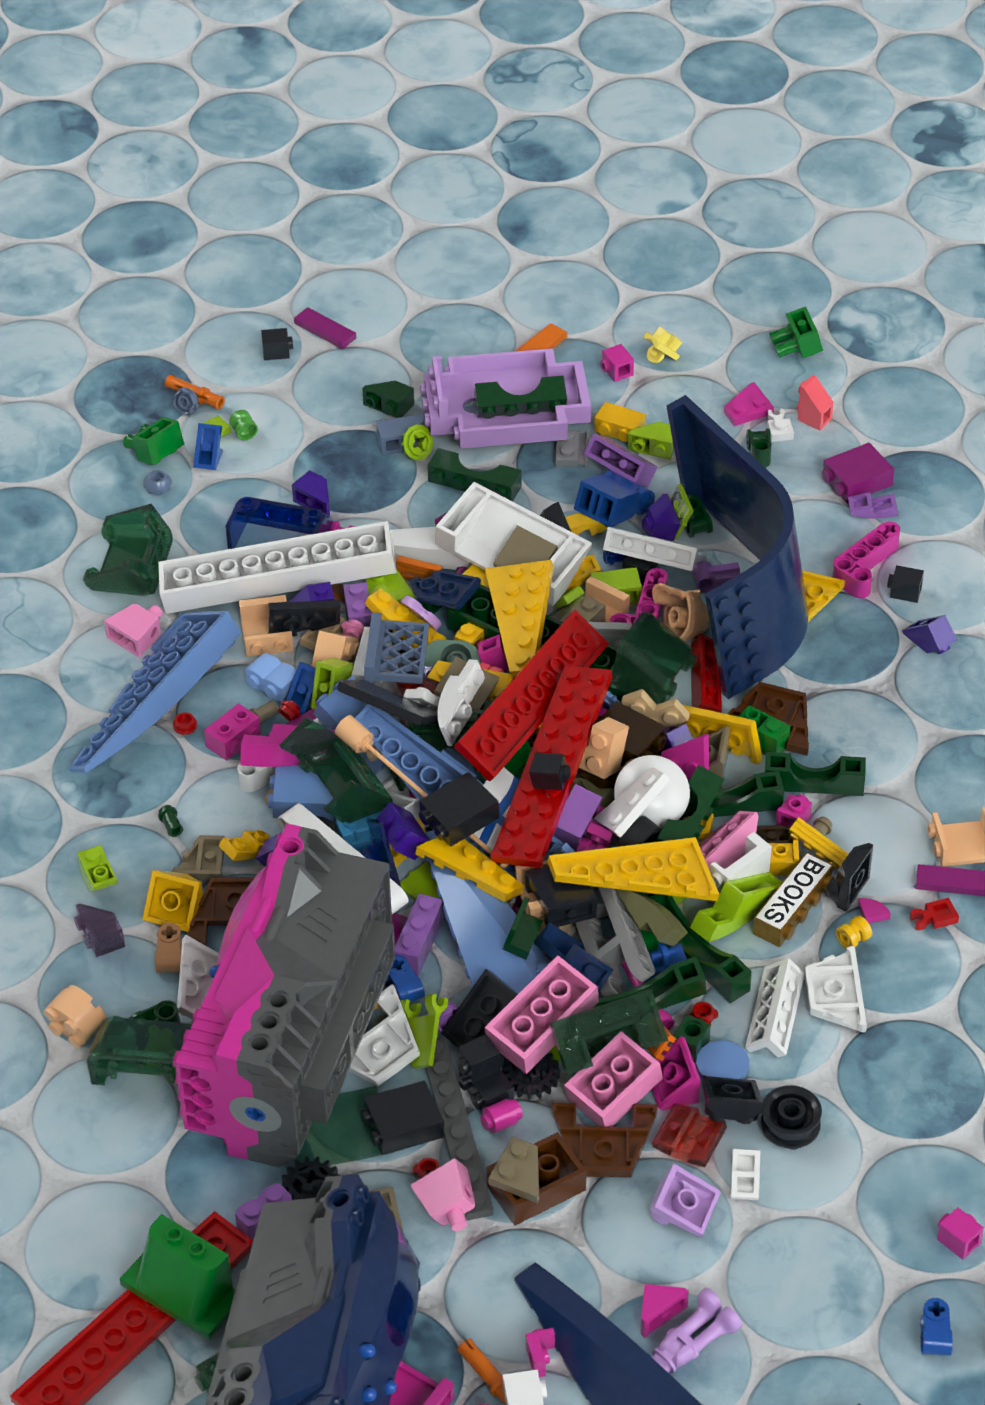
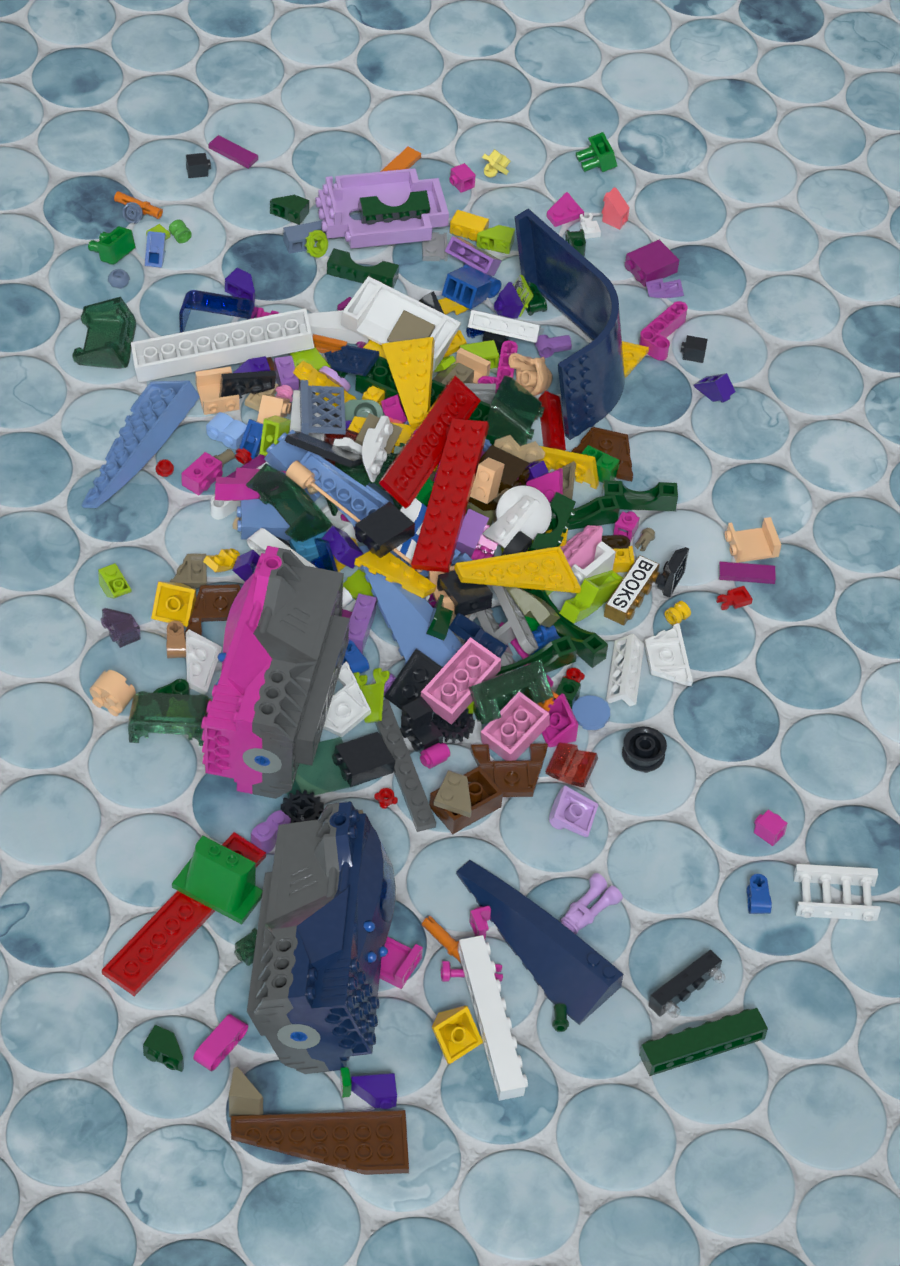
camera: 10 degrees left, 5 degrees up
bright pink torso [104,604,163,657] -> none
dark green pin [158,805,183,837] -> none
bright pink torso [411,1158,476,1231] -> none
black brick [529,753,571,790] -> none
dark pink slope [641,1284,689,1338] -> none
black slope [702,1075,763,1124] -> none
white slope [731,1149,760,1200] -> none
yellow piece [789,817,849,869] -> none
dark pink tile [858,898,891,923] -> none

